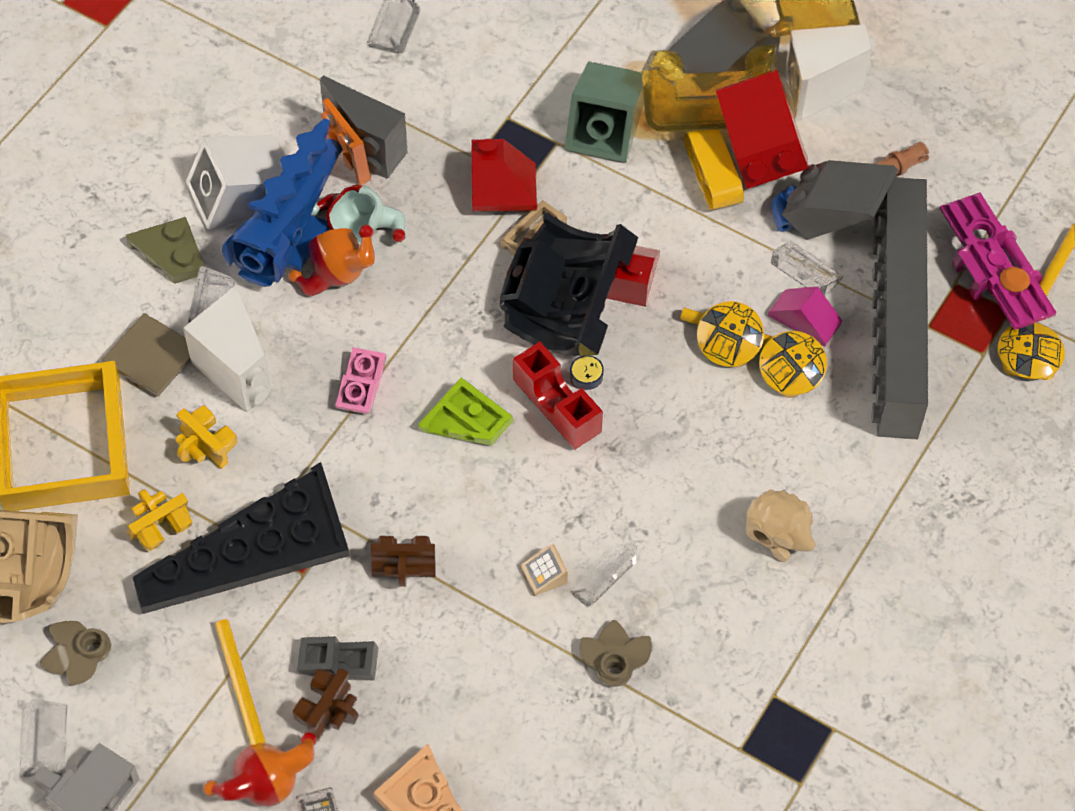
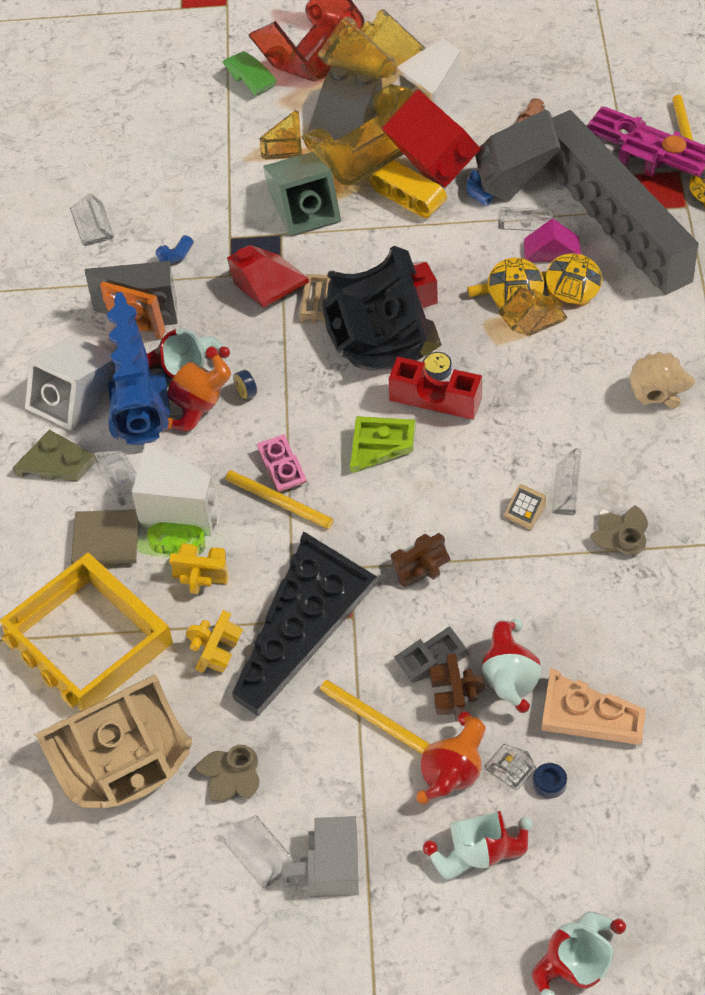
camera: 30 degrees left, 5 degrees down
none -> clear neon green beam [147,522,206,555]
none -> blue arm [155,235,194,263]
none -> yellow bar [225,470,334,529]
none -> dark blue tile [233,369,257,400]
none -> clear yellow slope [259,110,302,160]
none -> light aqua piece [482,618,541,713]
none -> clear yellow slope [498,286,568,336]

